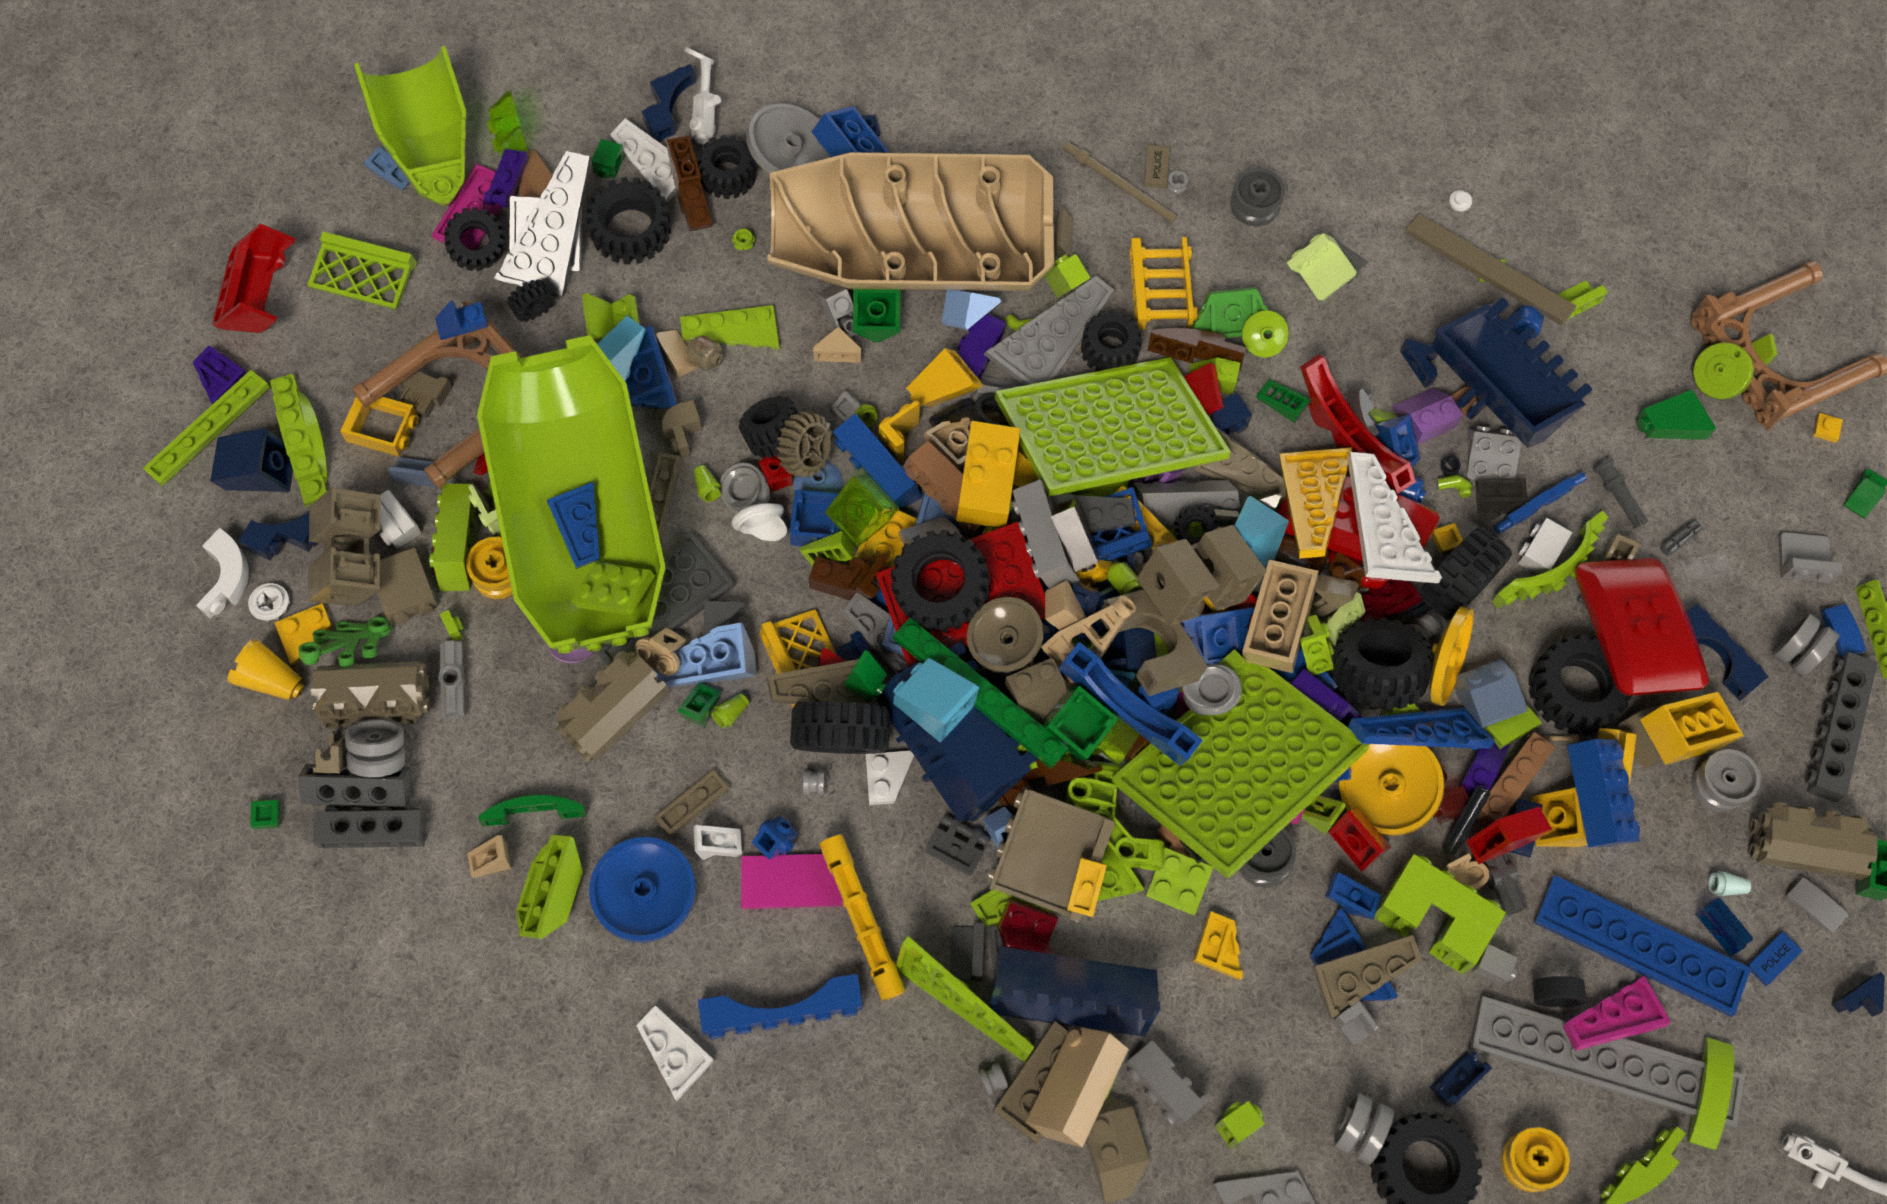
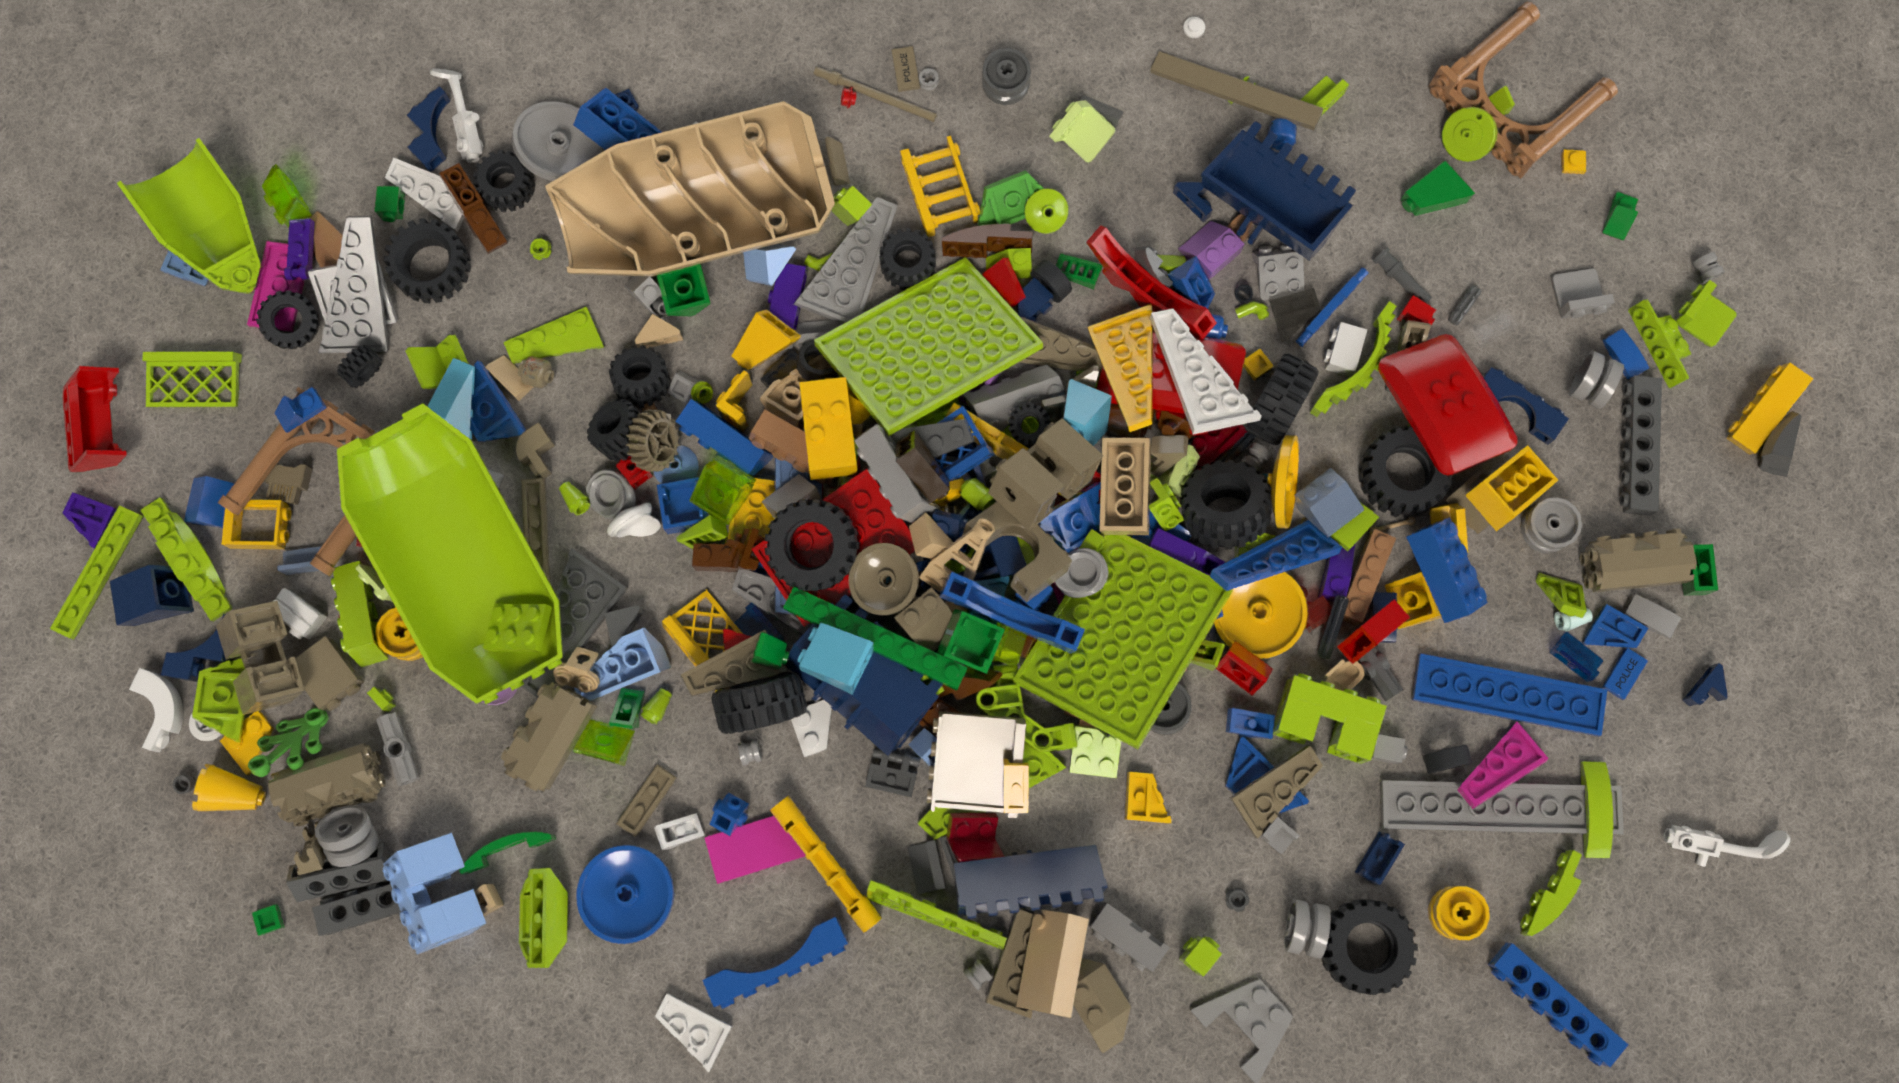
camera: 10 degrees left, 10 degrees up
blue wing [547,482,599,569] -> none
none -> dark grey hinge [173,774,196,794]
none -> blue slope [184,476,235,528]
none -> lime wing [192,658,245,742]
none -> light blue piece [383,833,486,954]
none -> clear neon green slope [573,719,635,766]
none -> black tyre [609,345,670,408]
none -> red plate [841,87,857,109]
none -> black tyre [1030,260,1072,303]
none -> dark grey plate [1226,888,1249,912]
none -> red brick [1396,295,1436,325]
none -> lime wing [1535,573,1587,618]
none -> blue wing [1582,604,1648,648]

